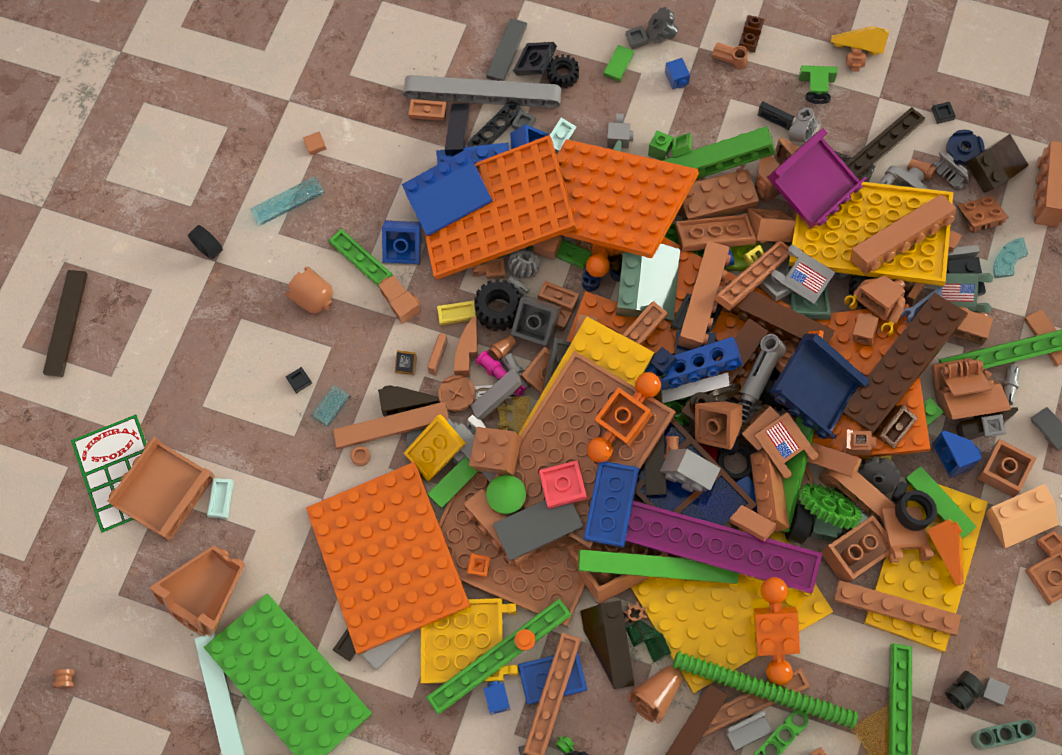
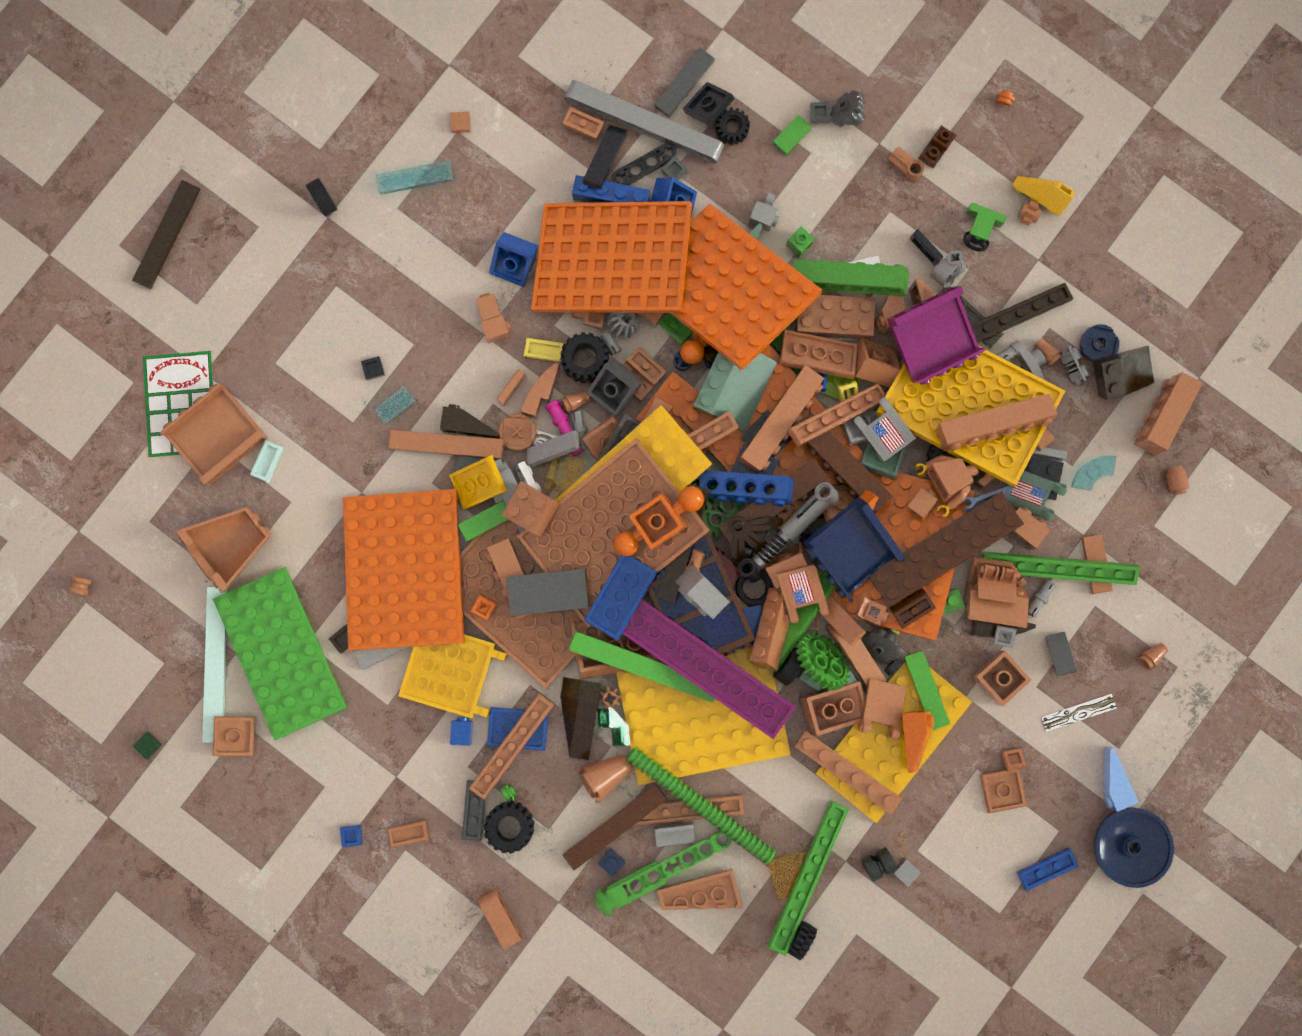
camera: 10 degrees right, 15 degrees up
nougat cylinder [285,267,333,314] -> none
bright green tile [328,229,393,288] -> none
nougat tile [350,446,371,466] -> none
slope [395,350,417,375] -> none
blue slope [402,149,493,236] -> none
bright green tile [426,598,572,715] -> none
bright green dish [486,475,526,514] -> none
orange plate [515,629,535,651] -> none
coral tile [539,460,587,509] -> none
light aqua plate [550,117,576,154] -> none
dark blue plate [650,347,678,375] -> none
white sticker [662,373,729,403] -> none
blue brick [665,58,690,90] -> none
bright green tile [671,133,693,157] -> none
nougat slope [695,401,743,450] -> none
nougat tile [730,505,776,542] -> none
orange brick [753,577,800,686] -> none
black tyre [895,490,937,531] -> none
black tile [931,102,956,124] -> none
blue slope [932,430,982,478] -> none
nougat hinge [957,196,1009,233] -> none
sand green beam [971,719,1037,750] -> none
light nougat slope [985,484,1059,549] -> none

